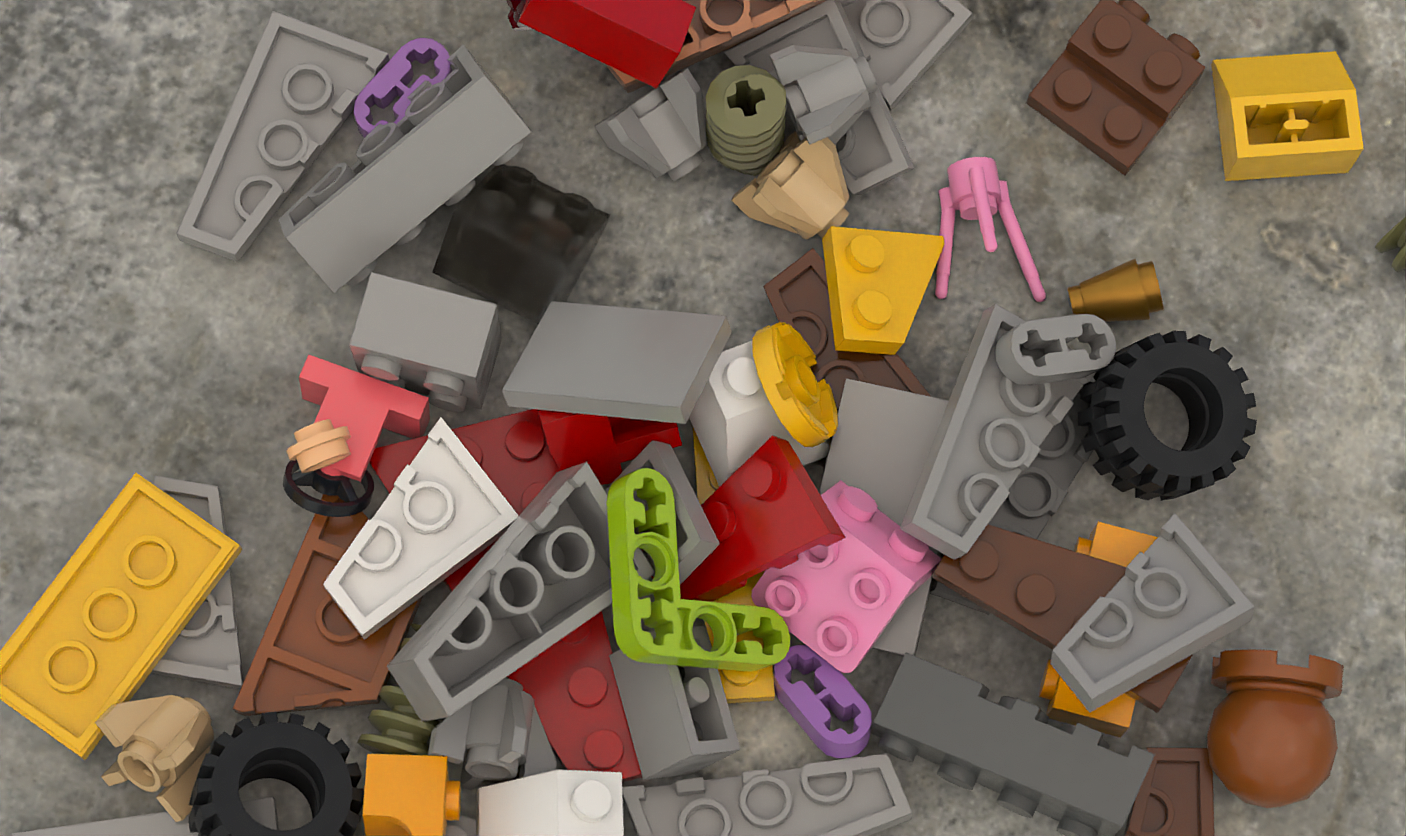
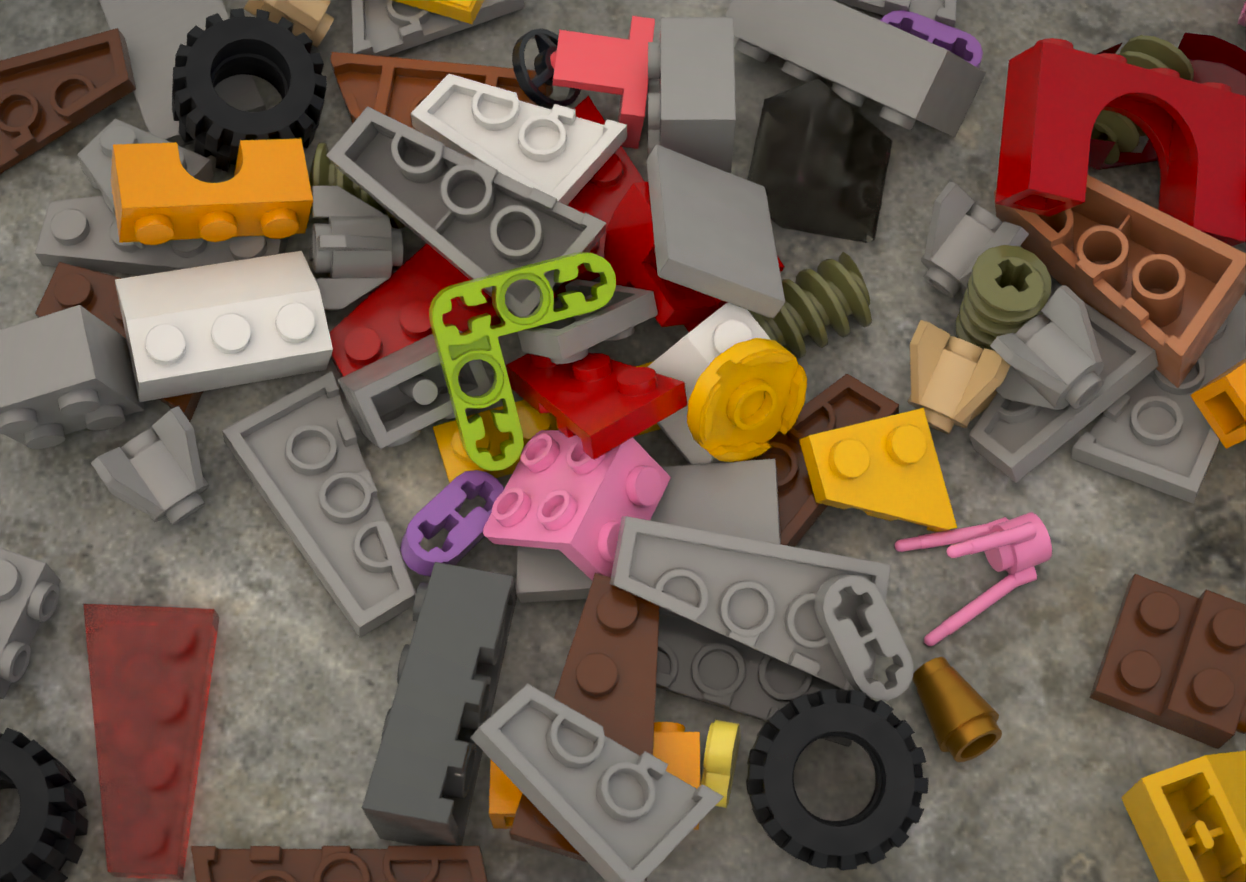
camera: 80 degrees right, 10 degrees down
light nougat plate [286,419,351,473] -> none
none -> light yellow tile [701,720,741,808]
none -> olive piece [748,252,872,358]

